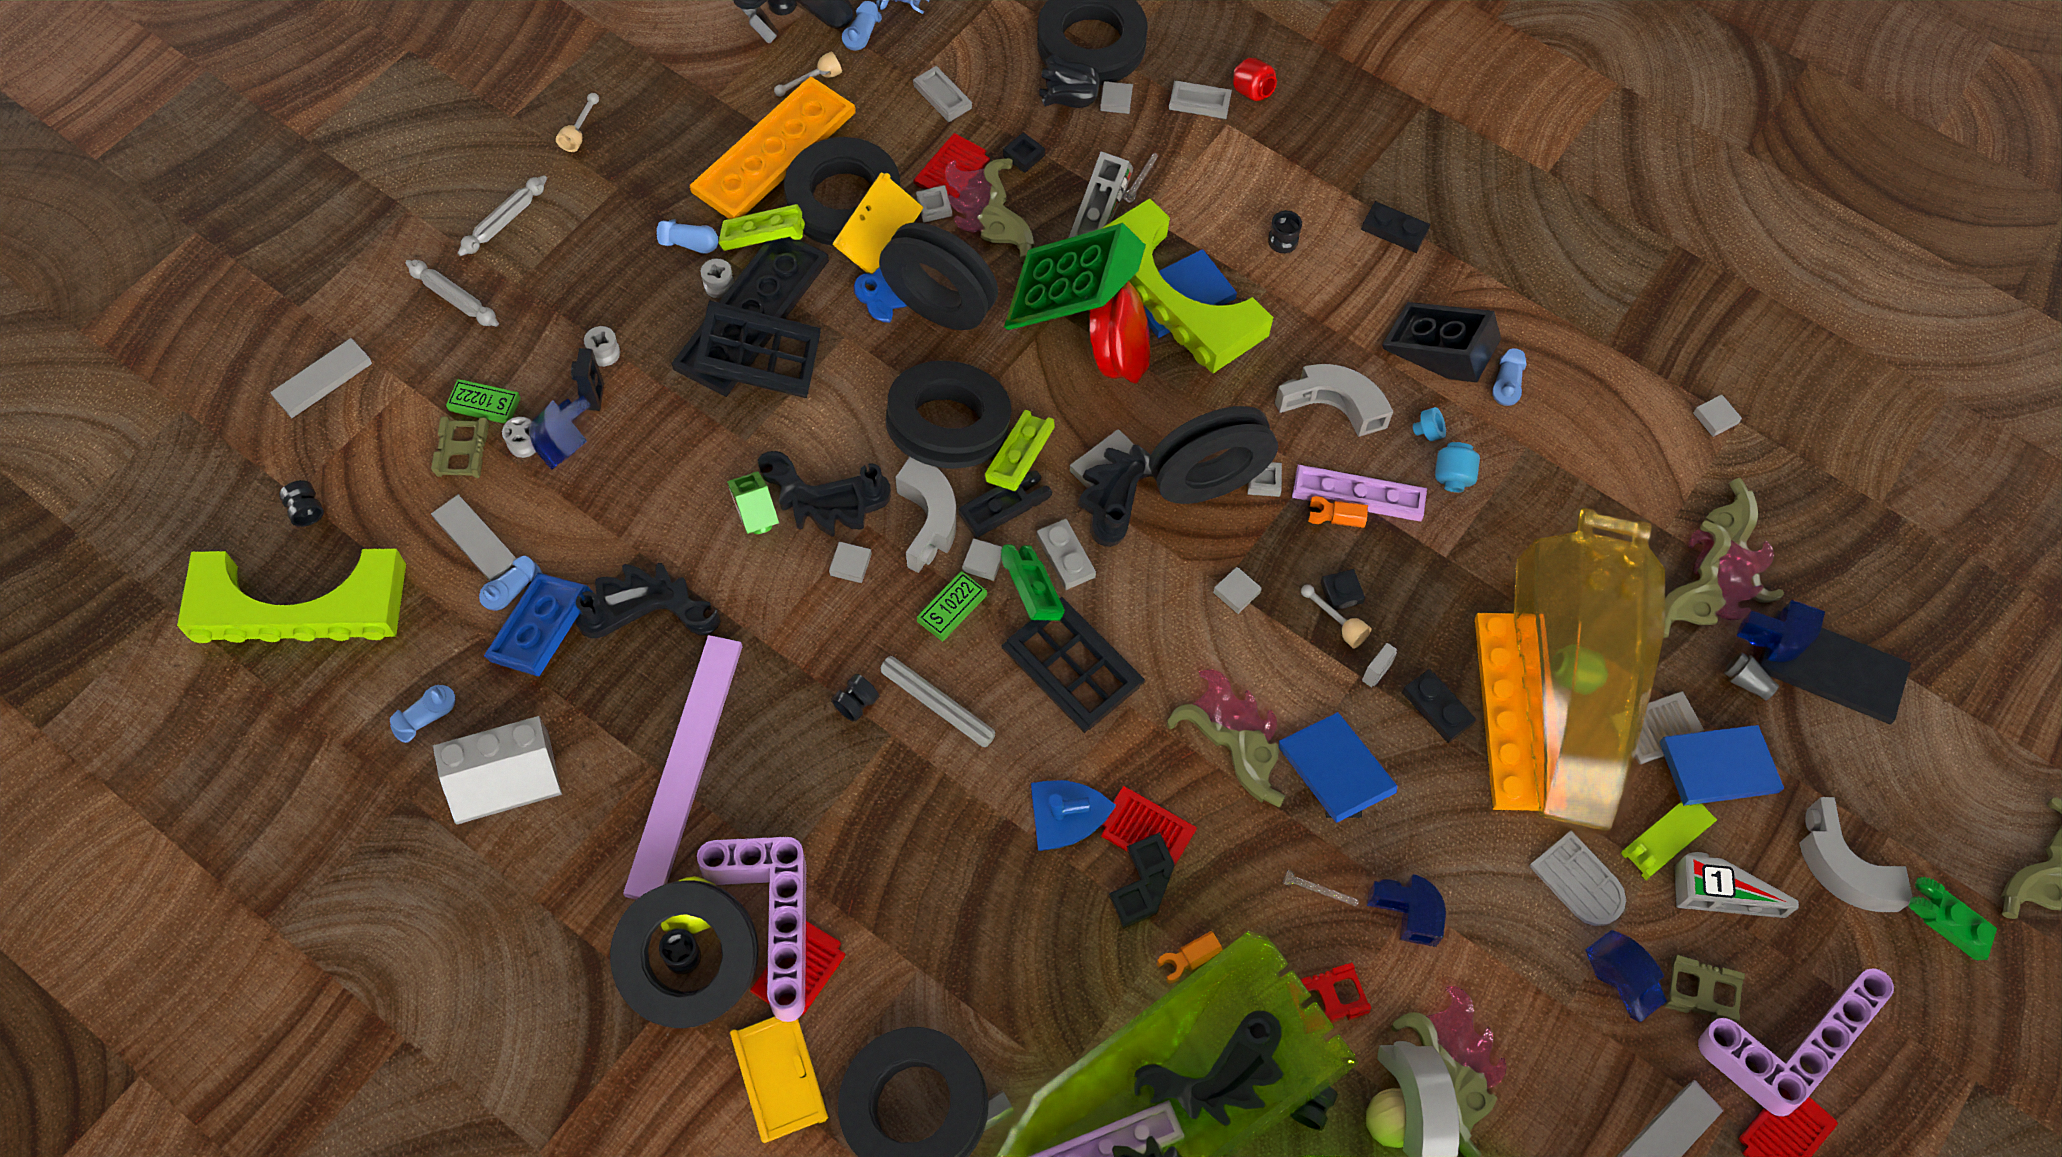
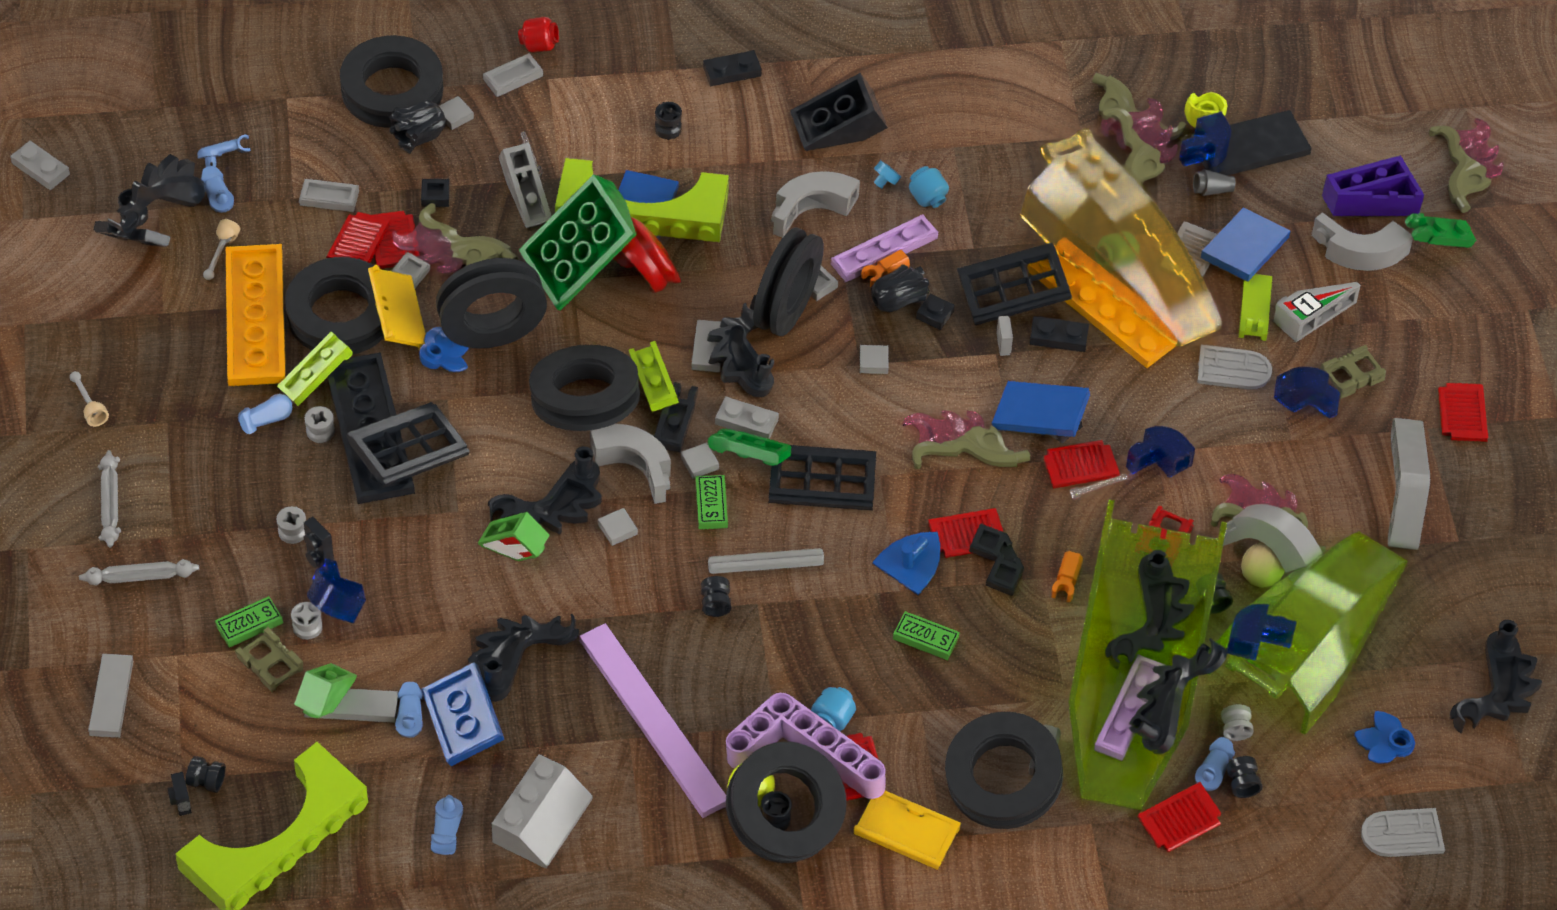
camera: 45 degrees left, 10 degrees down
hinge [1301,584,1371,648] -> none
medium blue piece [1492,348,1527,406] -> none
light grey tile [1693,395,1742,437] -> none
lavender beam [1698,968,1894,1116] -> none
none -> black plate [167,772,192,816]
none -> bright green slope [294,663,357,718]
none -> red window [326,212,391,263]
none -> dark azure head [811,687,856,731]
none -> black piece [871,264,930,312]
none -> bright green tile [893,611,960,660]
none -> black piece [957,242,1072,325]
none -> red window [1043,440,1120,489]
none -> neon yellow hair [1184,92,1228,131]
none -> dark purple wedge [1322,155,1424,216]

